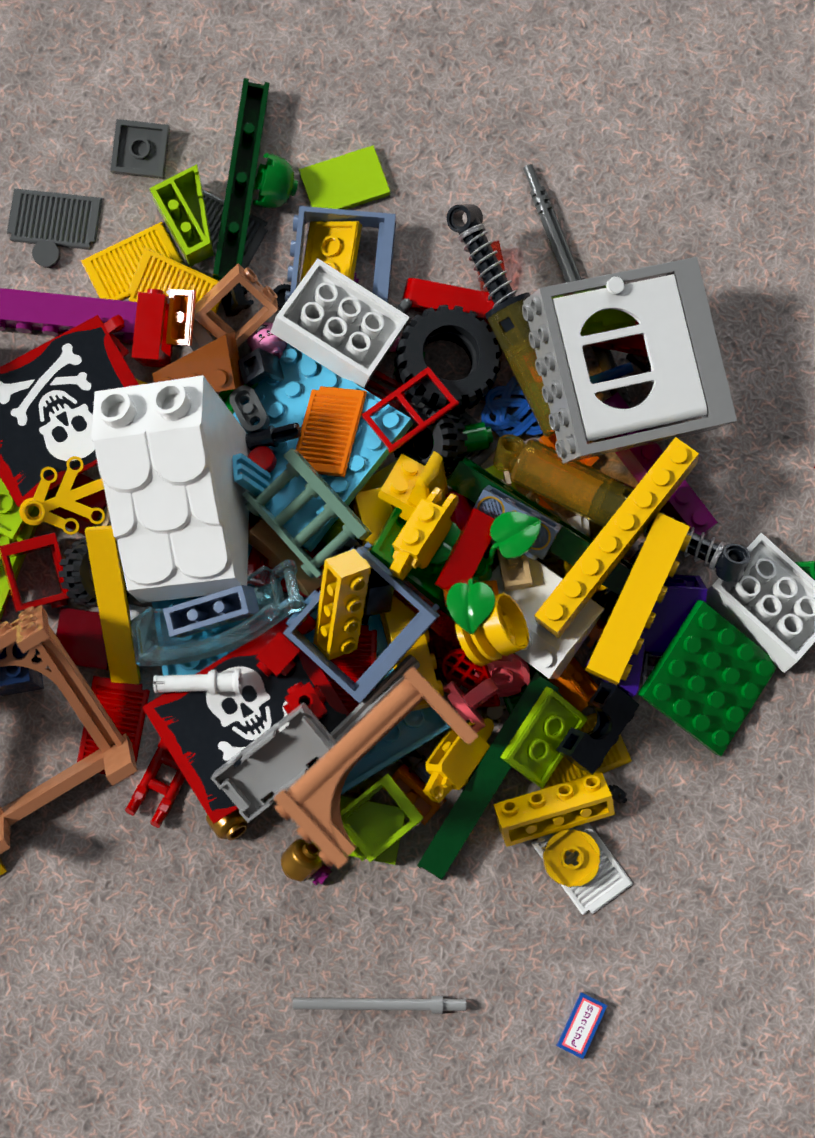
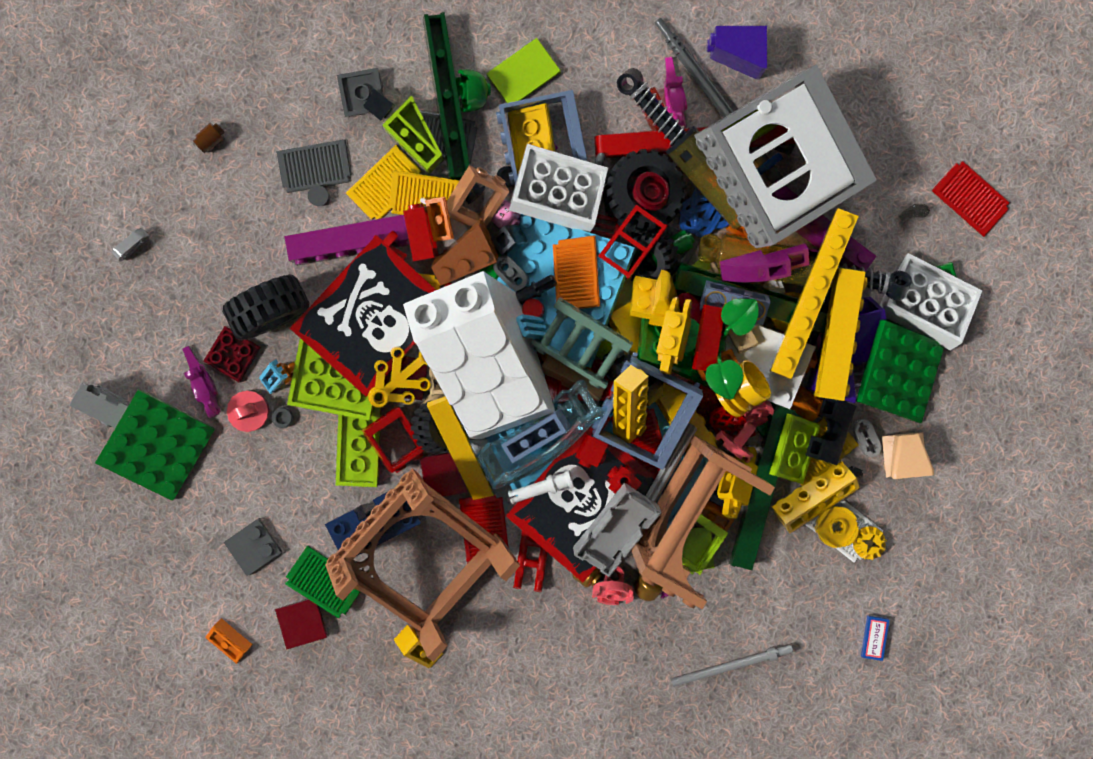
camera: 25 degrees left, 10 degrees up
none -> black panel [363,88,395,122]
none -> coral tile [592,566,634,605]
none -> dark red piece [633,172,669,211]
none -> dark pink animal [664,57,687,129]
none -> dark purple slope [707,26,767,79]
none -> magenta slope [720,243,809,282]
none -> light grey beam [852,419,882,457]
none -> yellow gear [853,526,887,560]
none -> light nougat piece [882,432,934,479]
none -> clear smoke arm [898,203,930,223]

